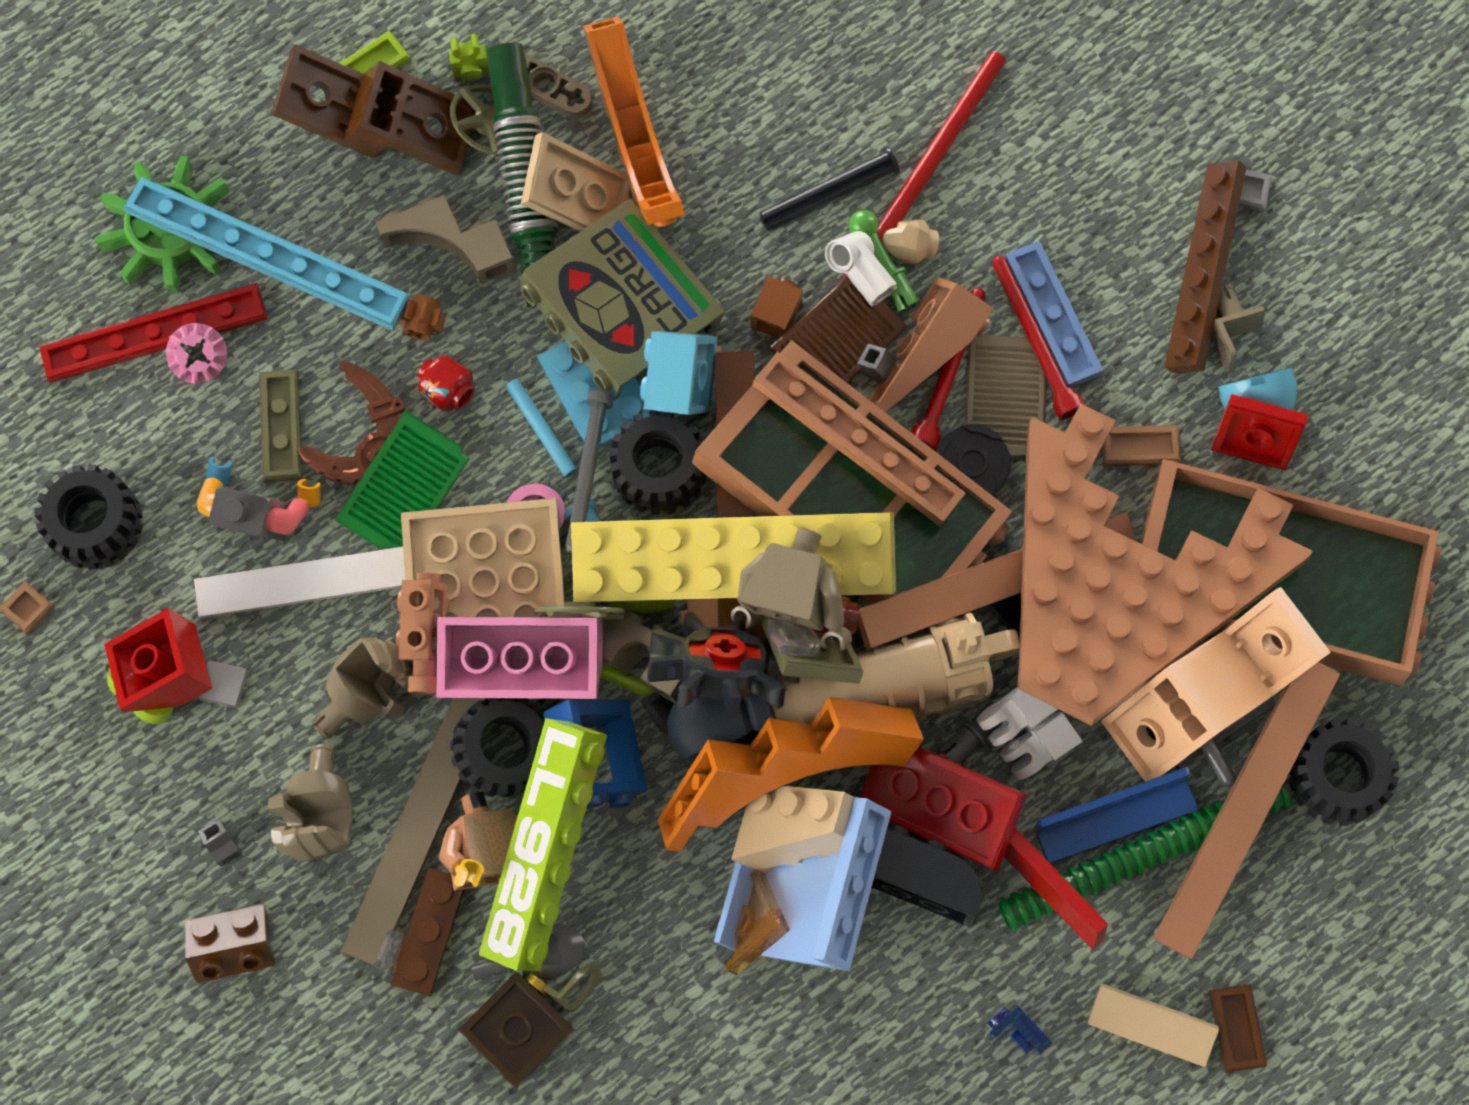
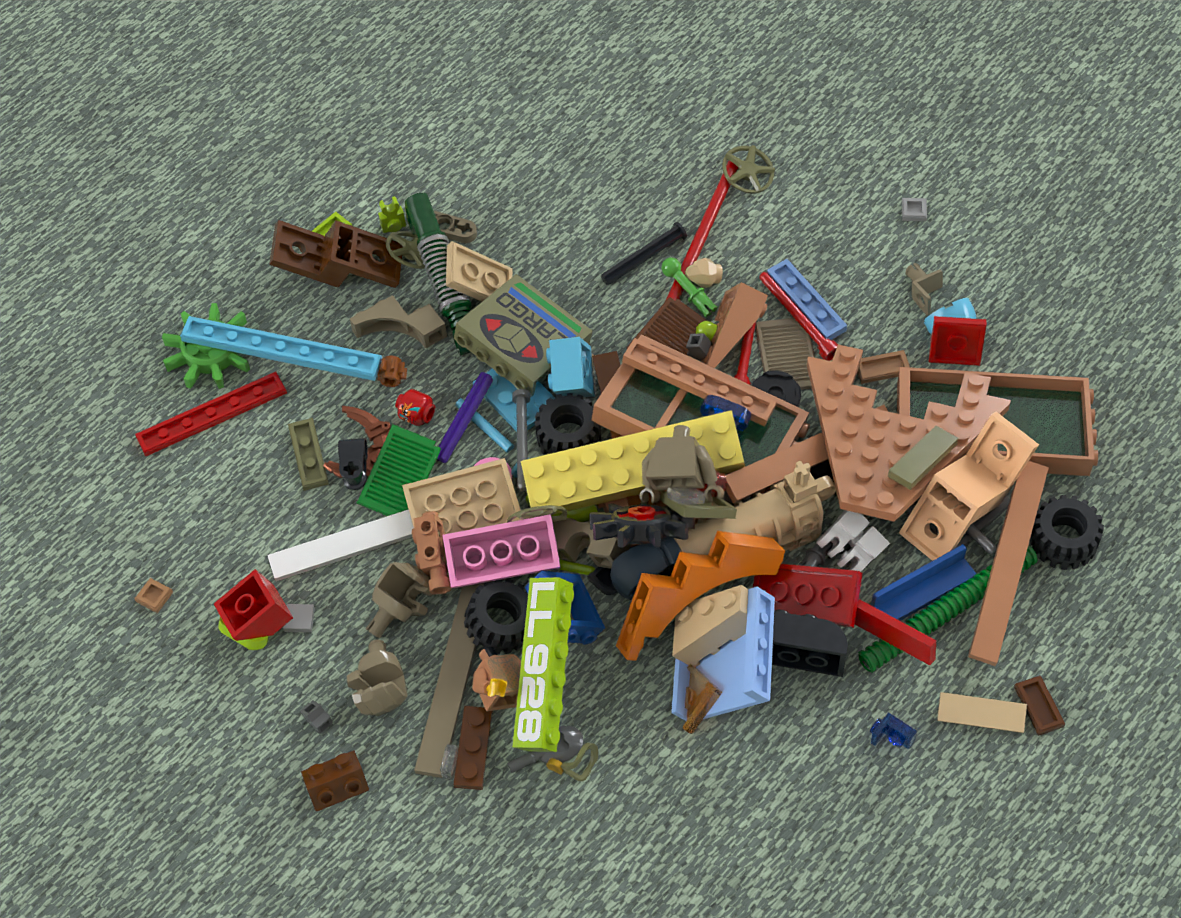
camera: 10 degrees left, 15 degrees down
black tyre [35,464,143,570] -> none
bright pink gear [165,323,227,384] -> none
torso [197,457,321,541] -> none
dark brown plate [458,971,574,1090] -> none
orange arch [583,16,685,227] -> none
dark orange brick [750,276,803,338] -> none
white piece [825,231,897,306] -> none
reddish brown plate [1164,160,1246,373] -> none
none -> black piece [338,438,368,490]
none -> dark purple axle [437,372,493,463]
none -> lime hinge [696,321,717,341]
none -> clear blue beam [700,395,752,431]
none -> olive wheel [722,145,775,193]
none -> tile [888,426,959,490]

